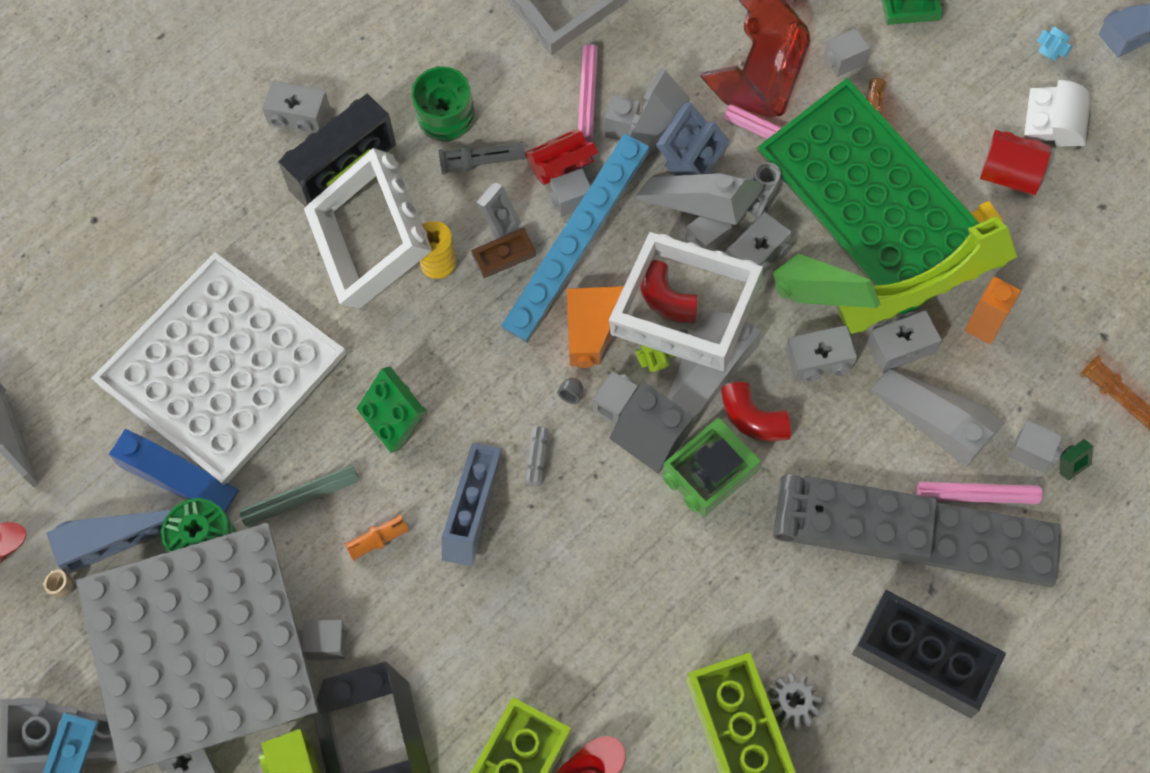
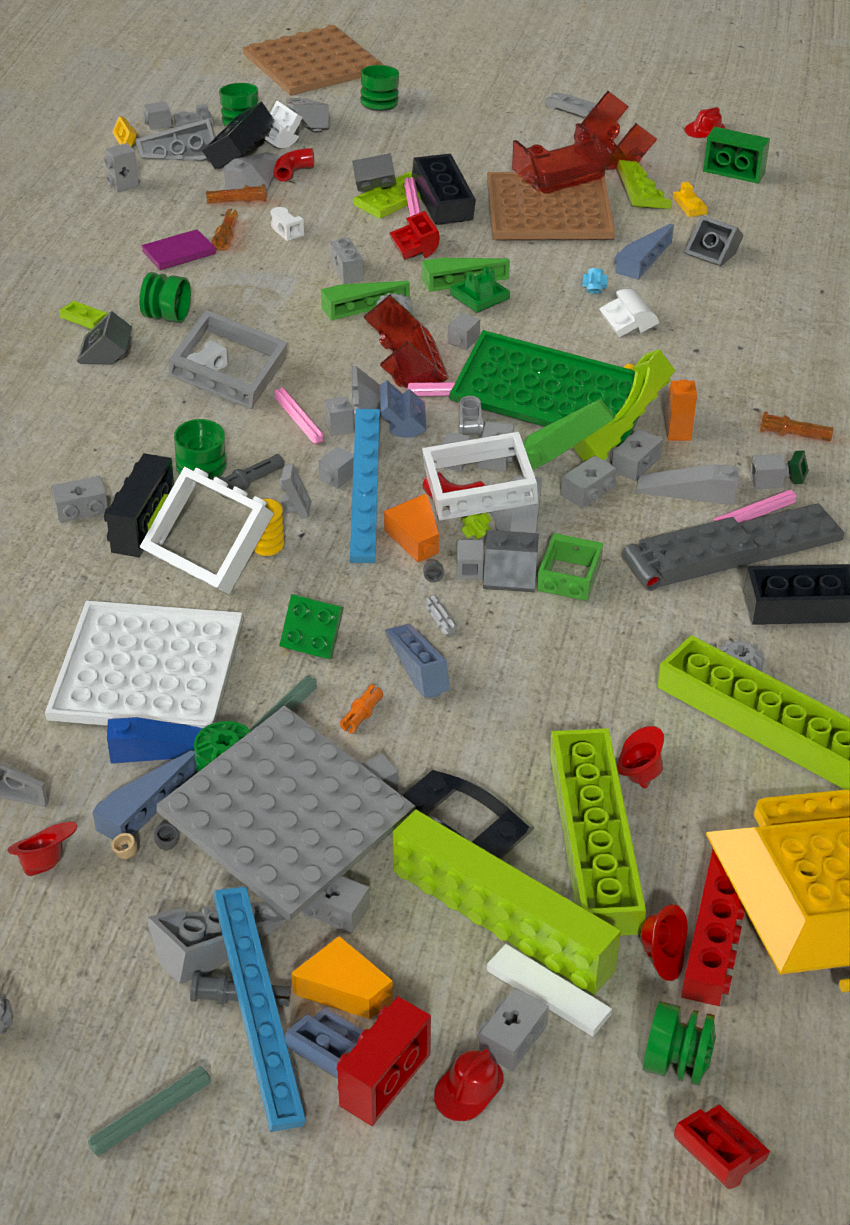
camera: 35 degrees left, 25 degrees down
reddish brown plate [471,228,536,278] -> none
red brick [525,130,598,185] -> none
light grey wedge [636,173,764,225] -> none
black brick [690,438,744,494] -> none
red cylinder [721,382,791,442] -> none
red brick [980,130,1050,196] -> none

